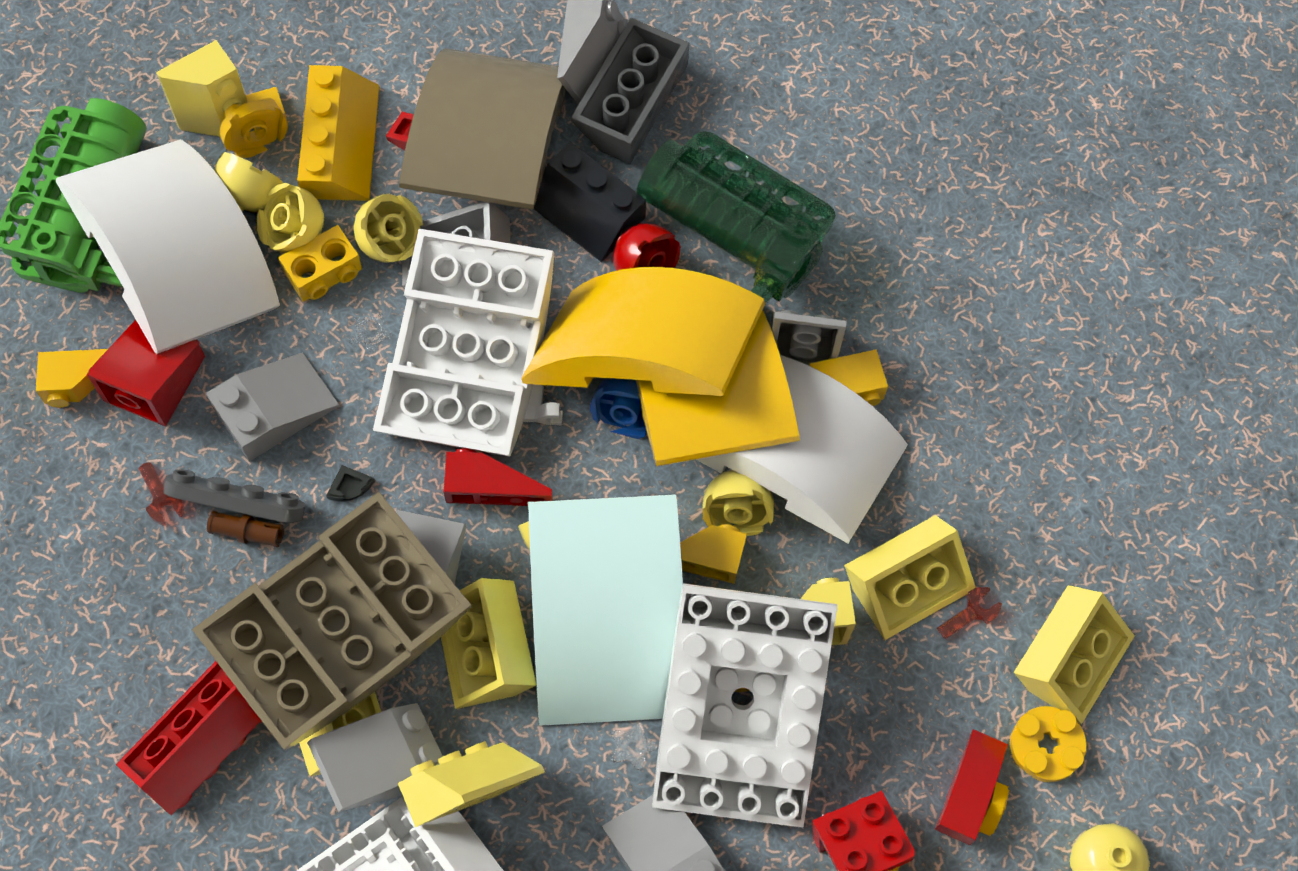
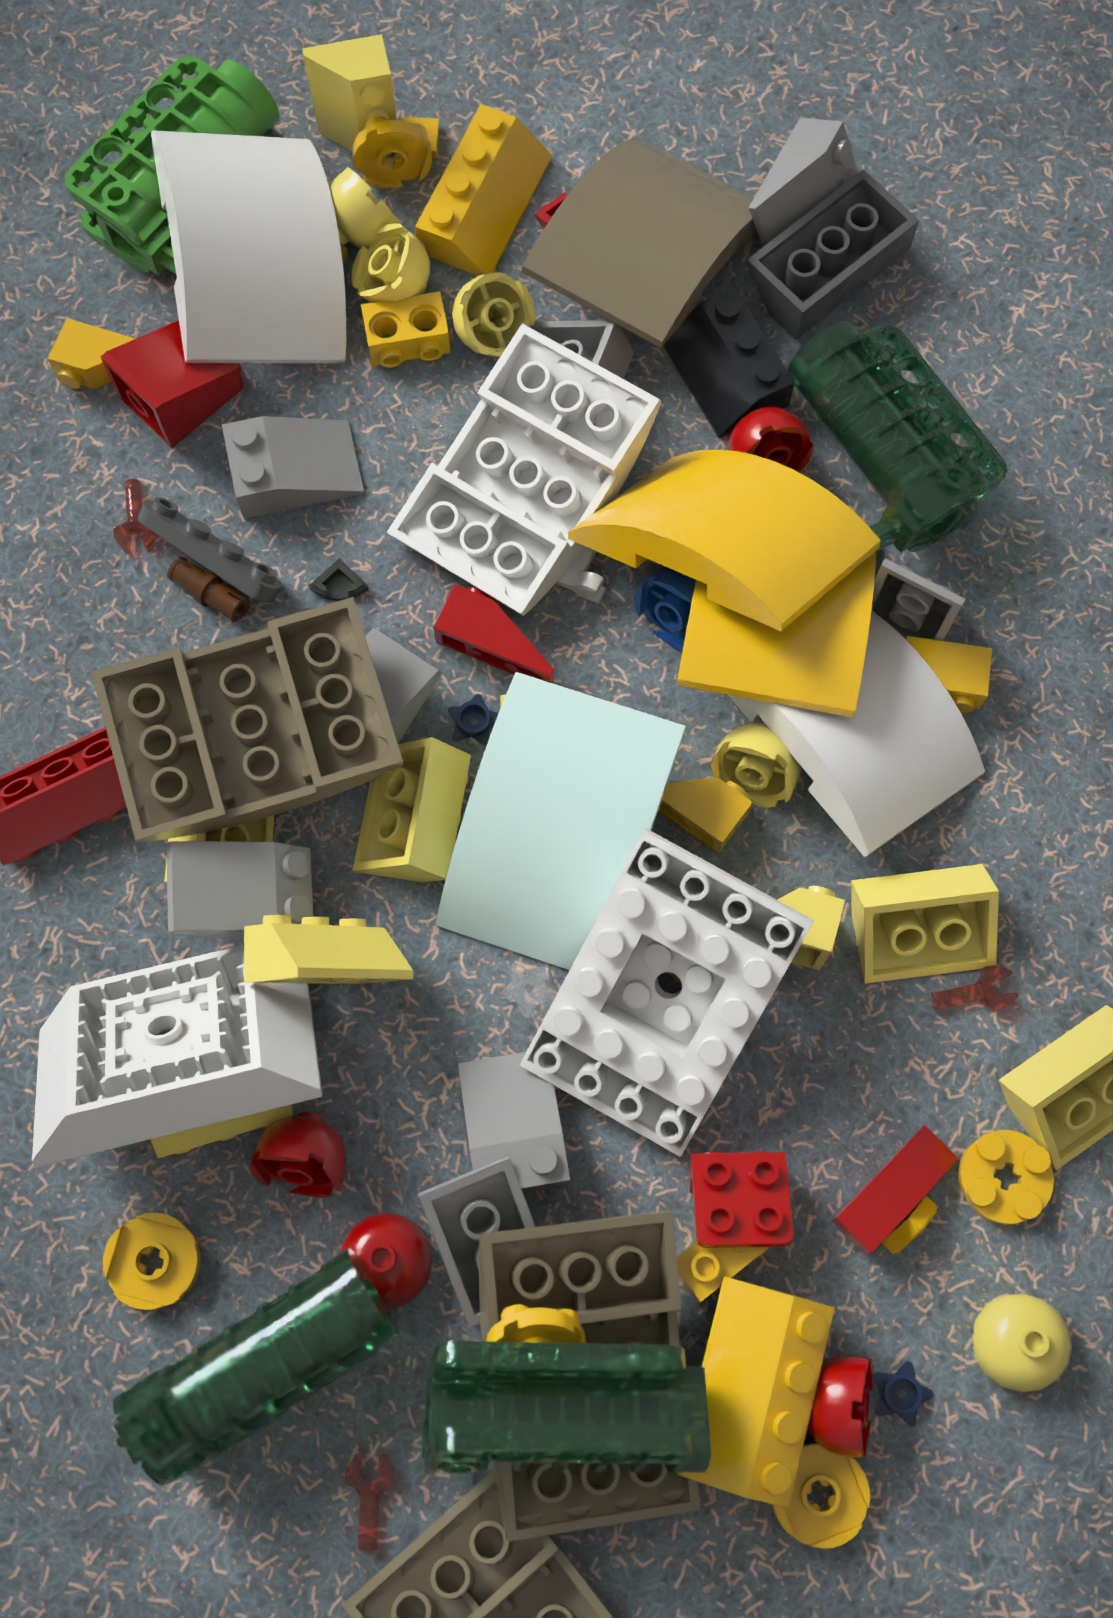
camera: 25 degrees right, 5 degrees up
none -> dark blue plate [448,694,499,746]

